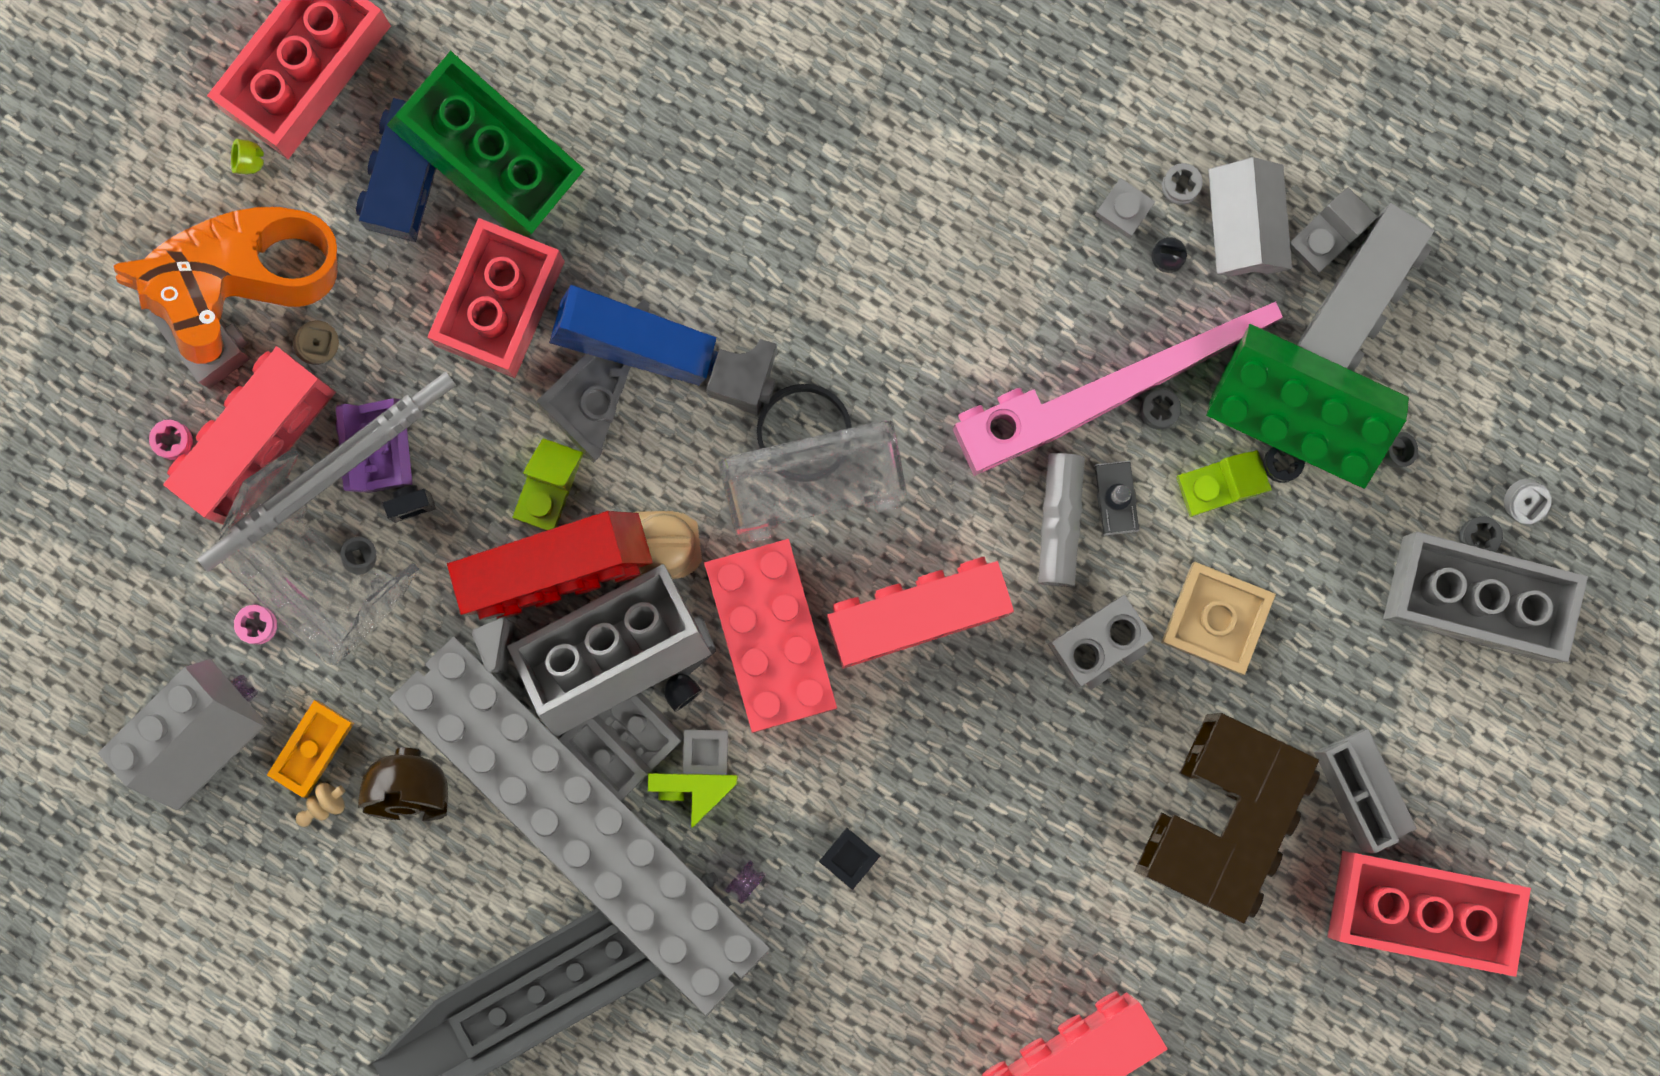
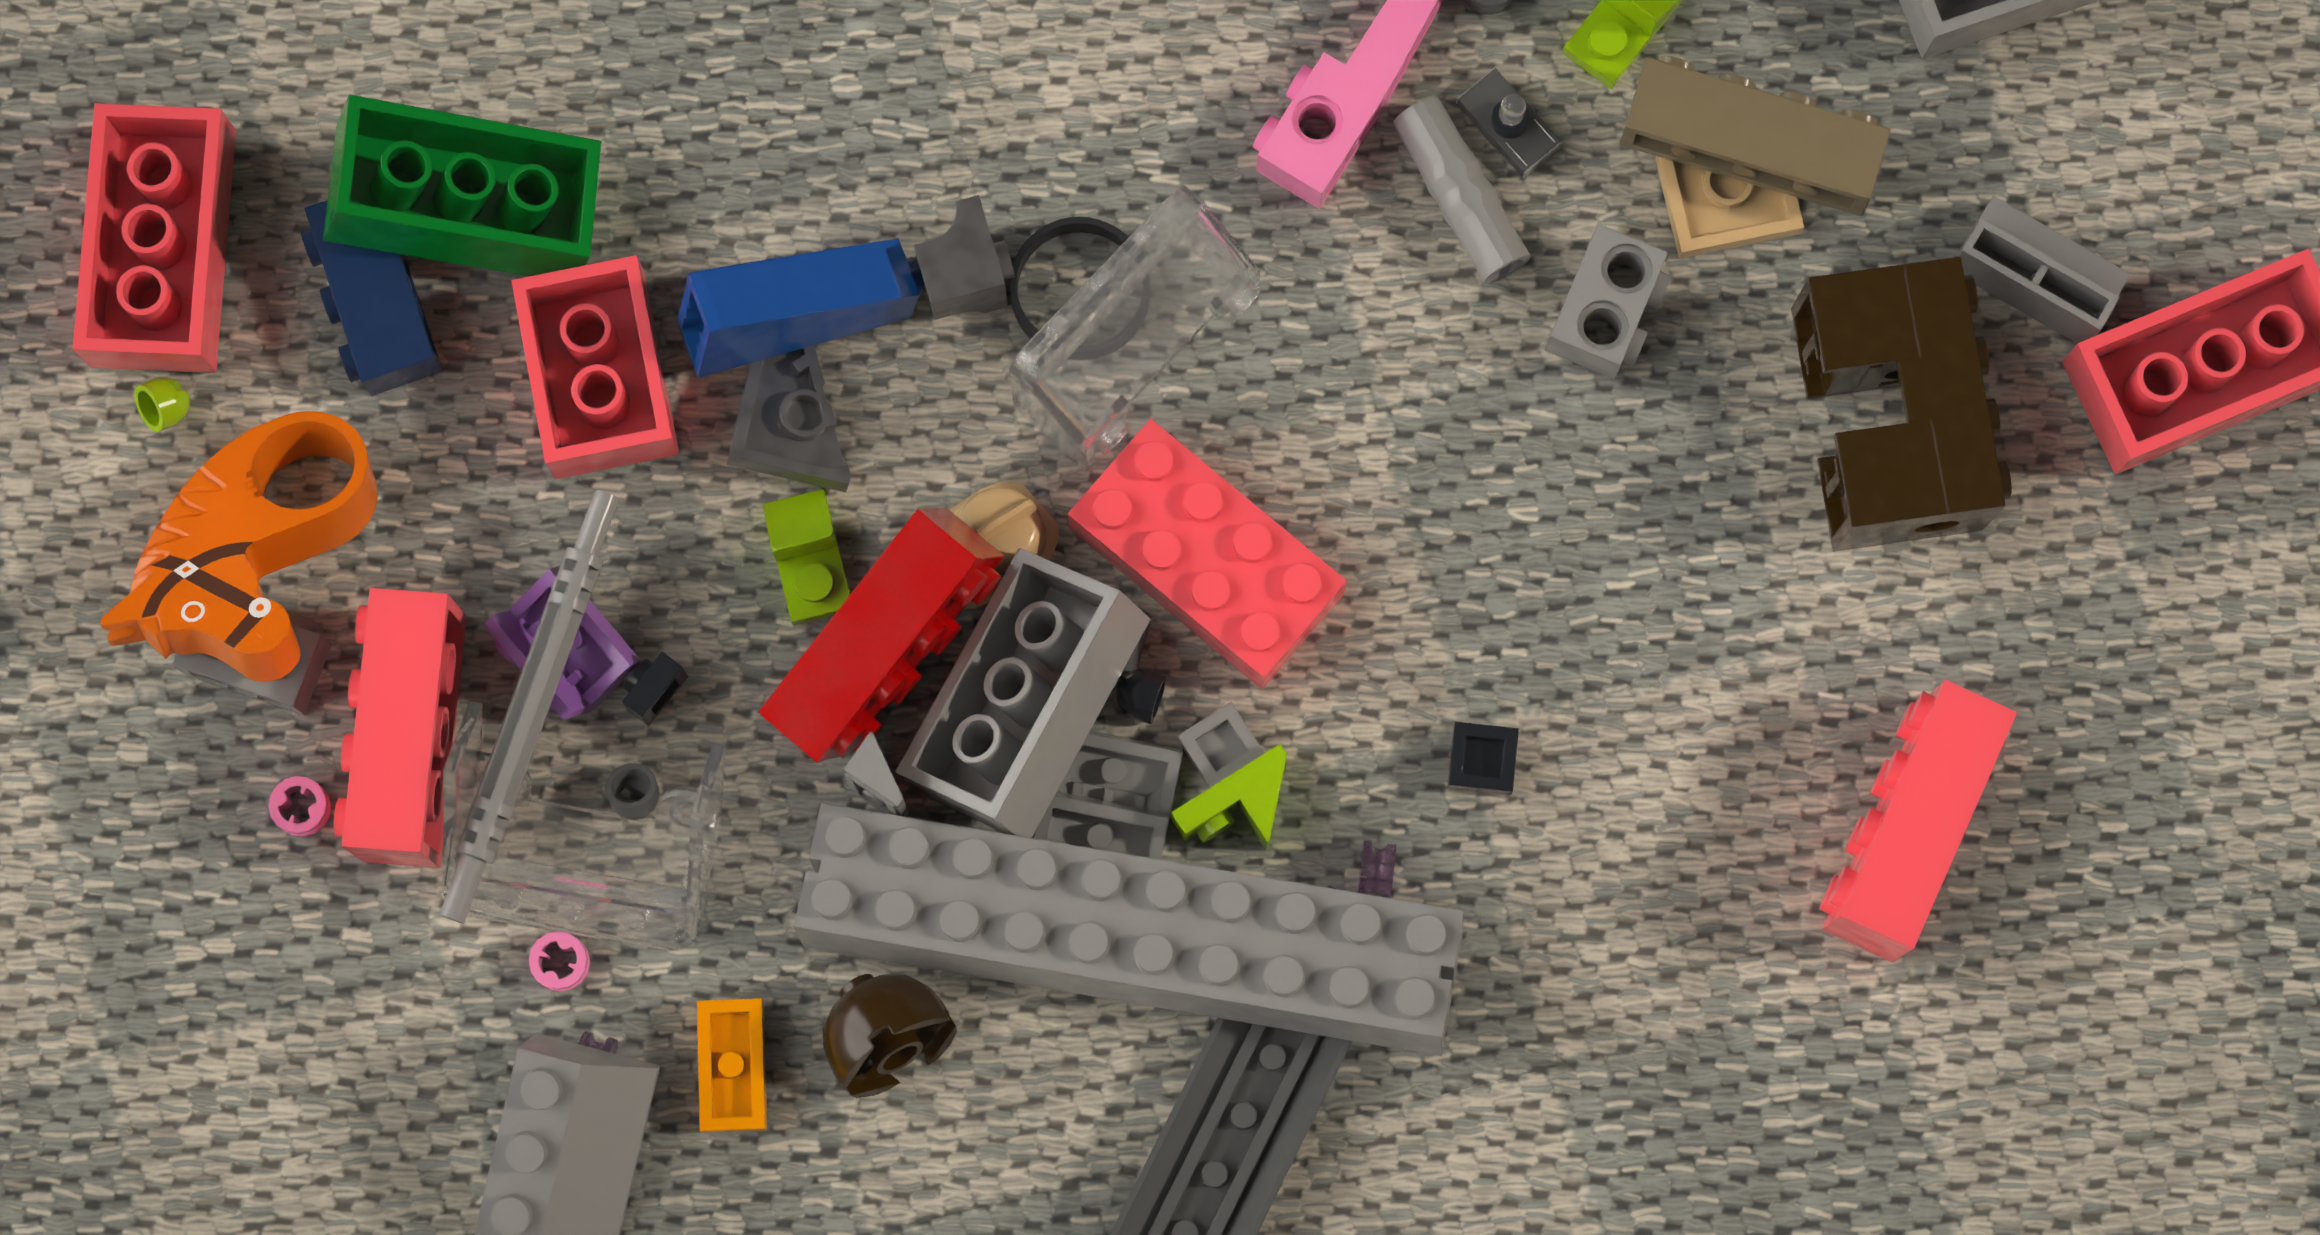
camera: 30 degrees left, 5 degrees down
dark tan tile [293,320,339,365] -> none
tan hair [295,782,345,827] -> none
coral brick [827,557,1014,669] -> none
none -> dark tan brick [1619,56,1891,216]

